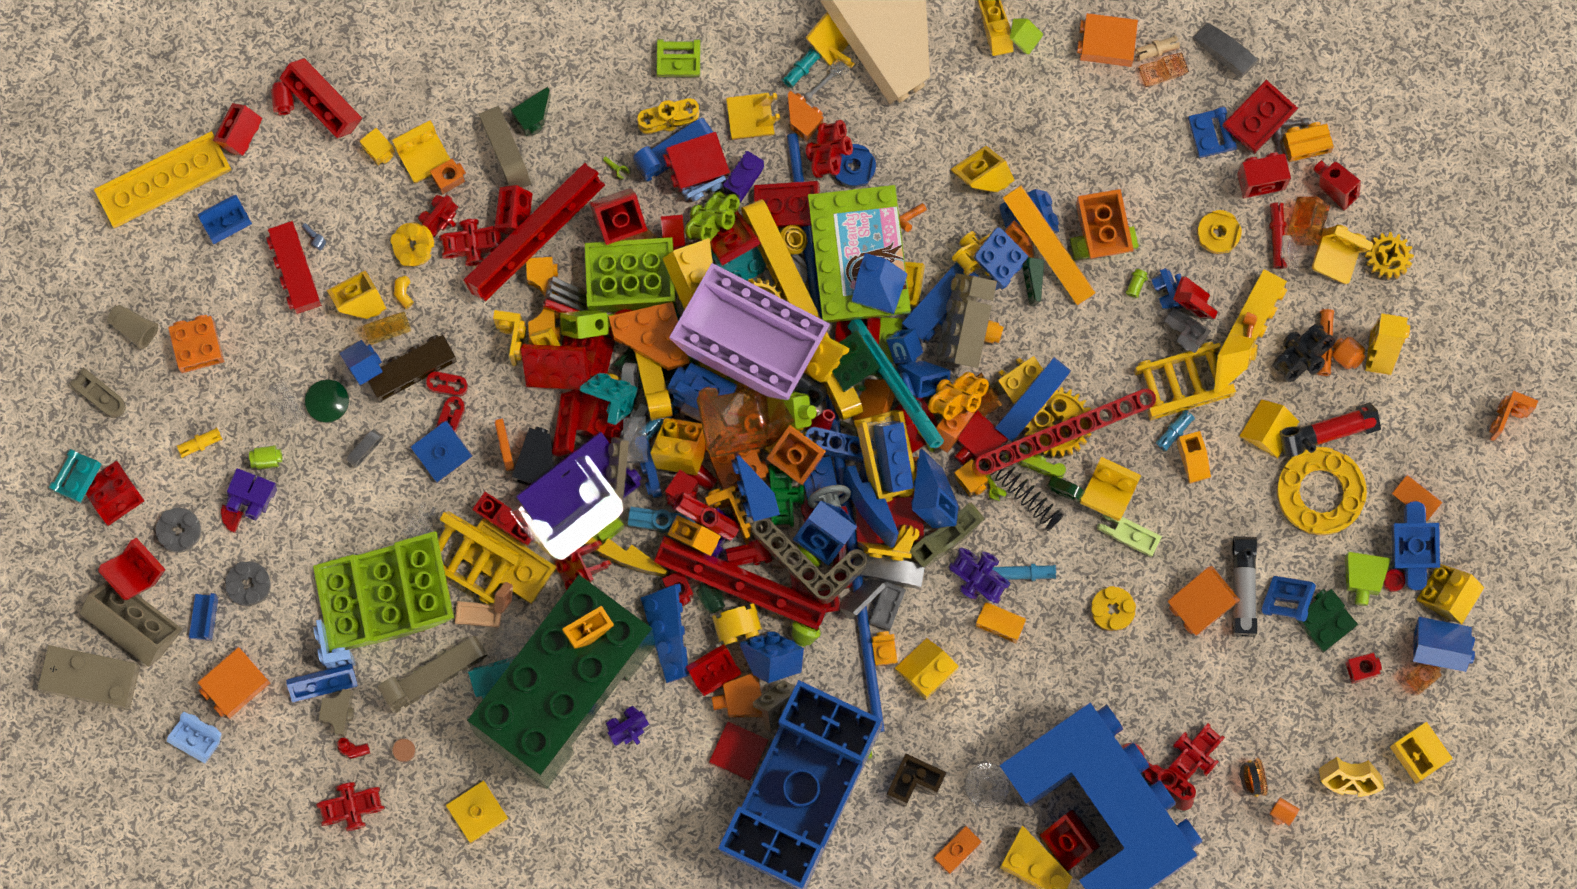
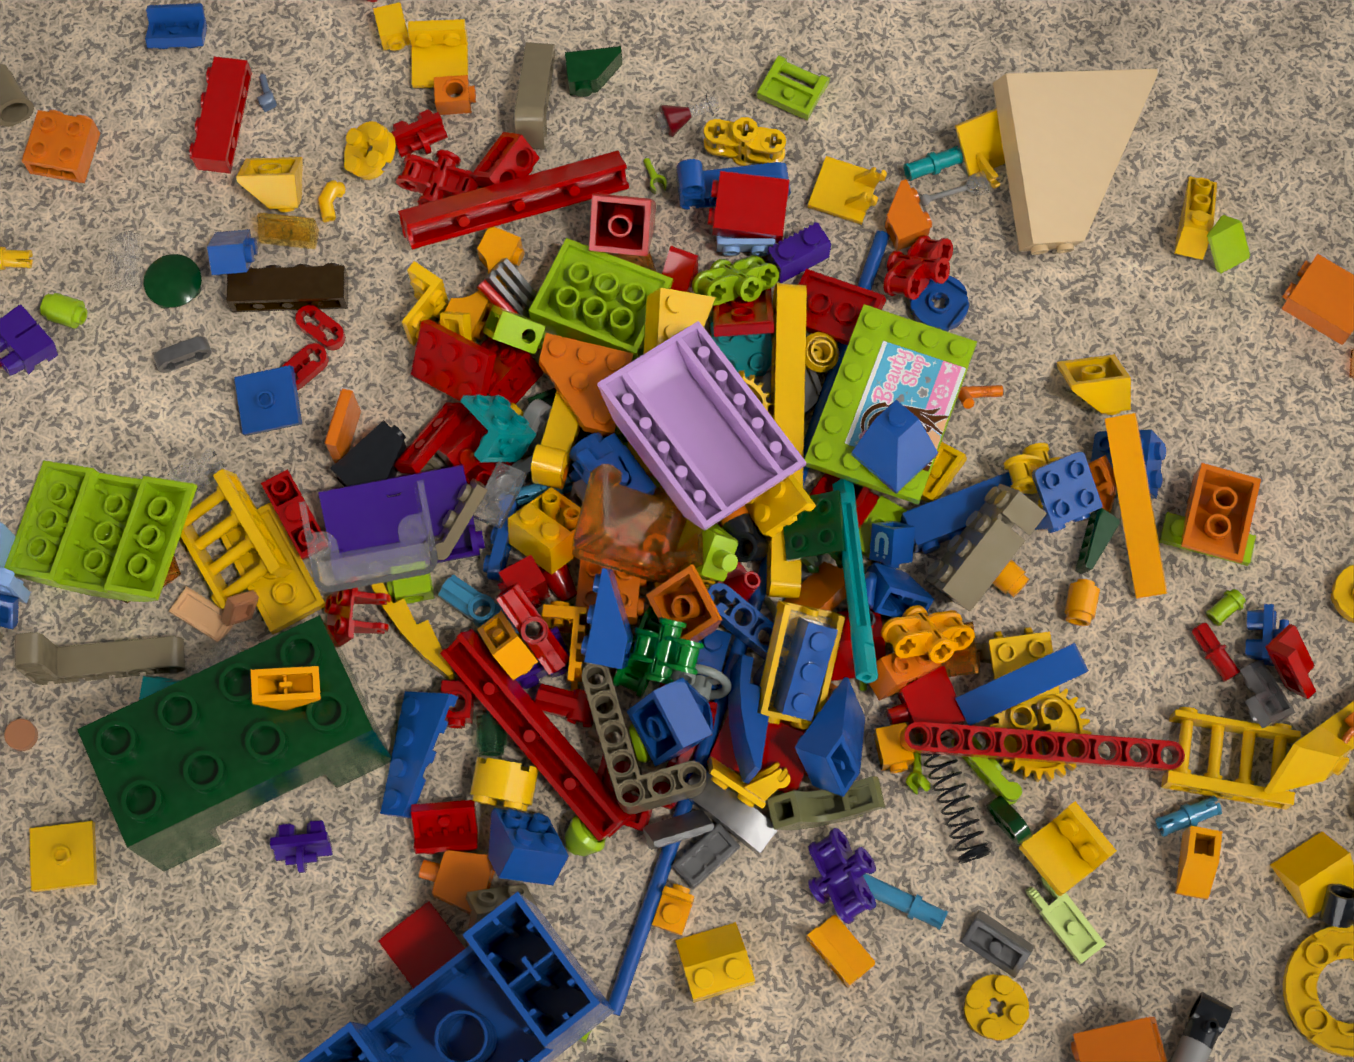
camera: 30 degrees right, 5 degrees down
none -> green axle [628,617,704,684]
none -> piece [654,94,719,137]
none -> flat silver slope [961,910,1035,978]
none -> light orange brick [1064,579,1100,626]
none -> red axle [1192,622,1241,682]

